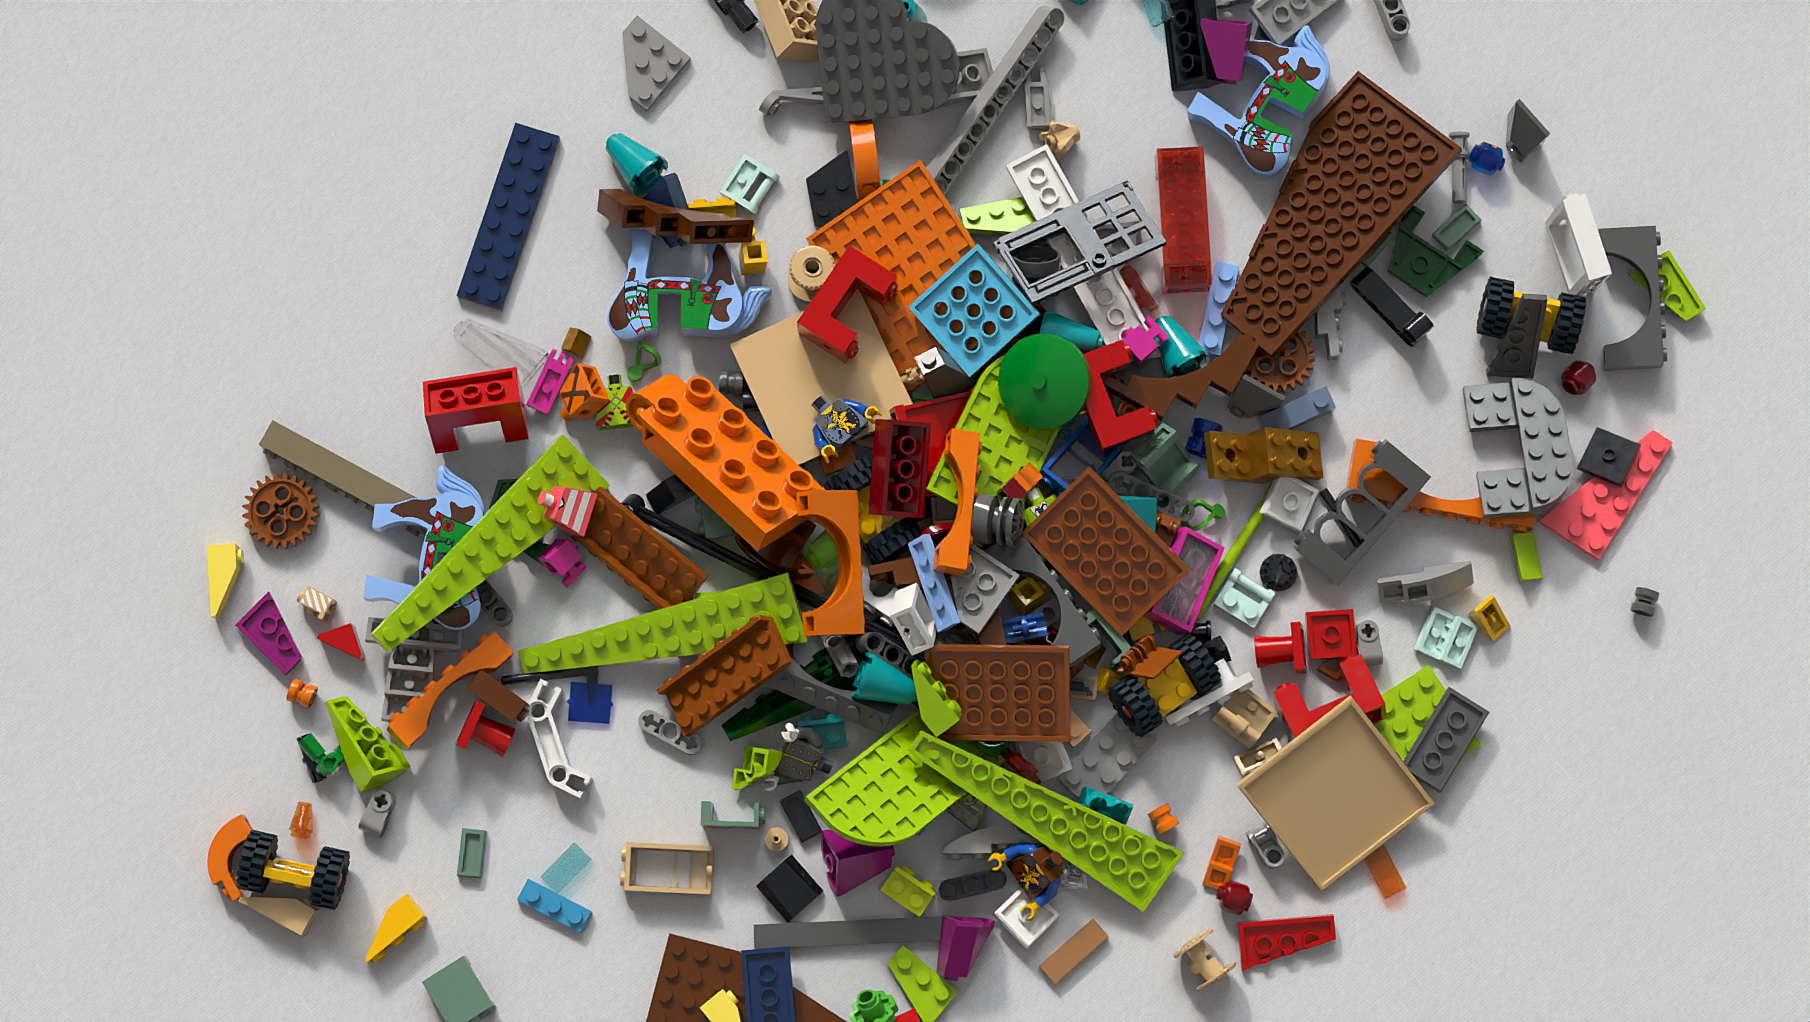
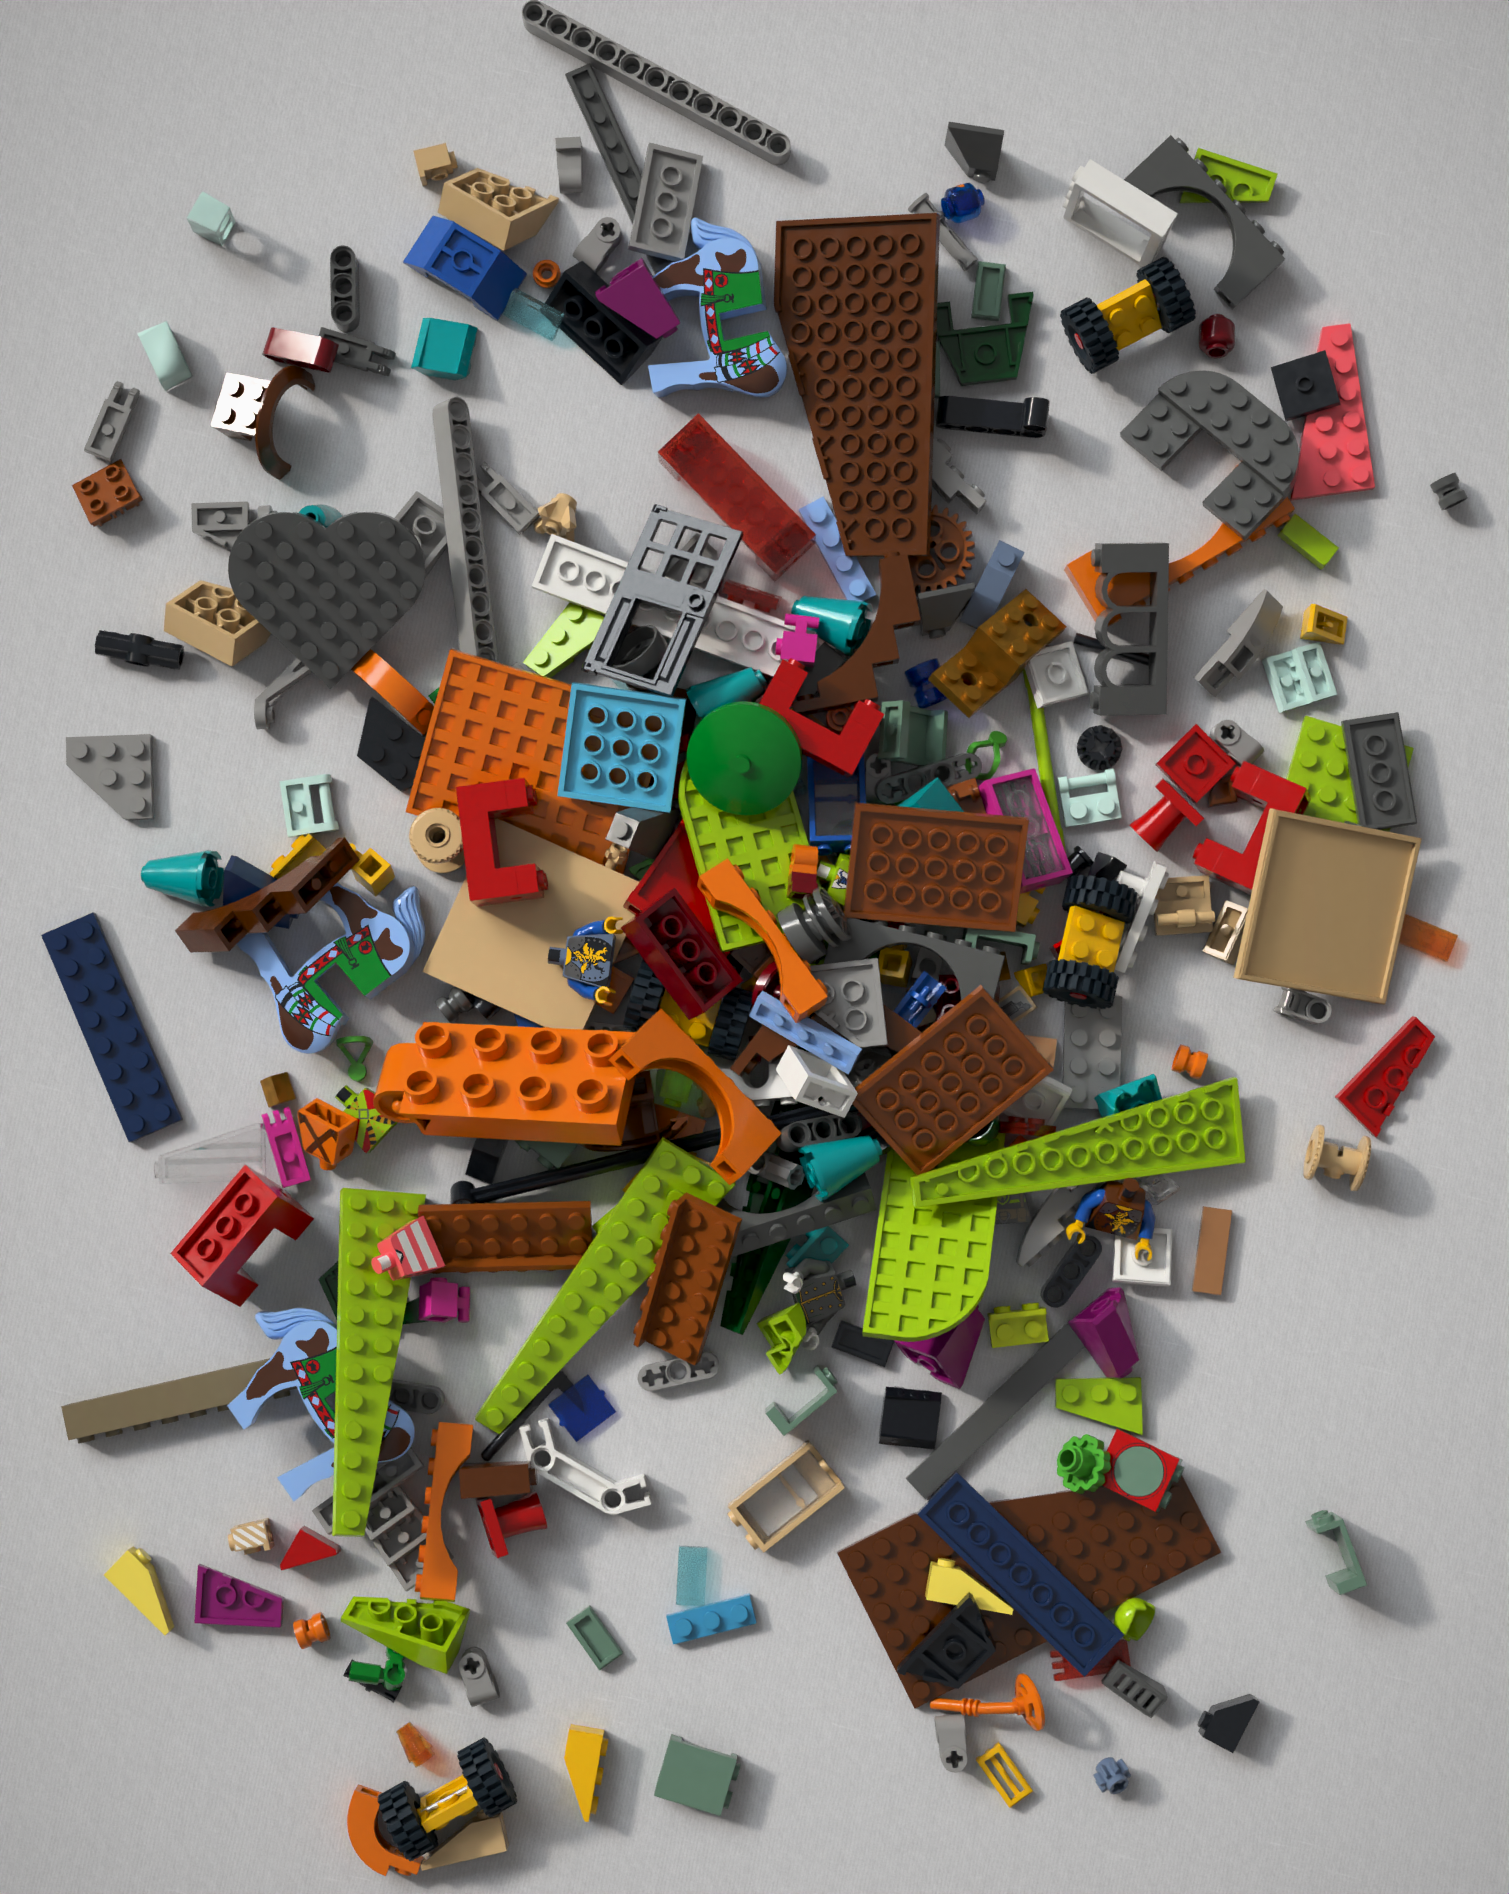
camera: 40 degrees left, 5 degrees up
dark orange gear [242,473,320,550] -> none
tan tile [765,827,789,852] -> none
lime slope [911,658,962,737] -> none
dark orange hinge [1117,634,1182,679] -> none
orange slope [1202,836,1241,890] -> none
dark red head [1216,880,1253,915] -> none
dark grey wing [1486,293,1548,378] -> none

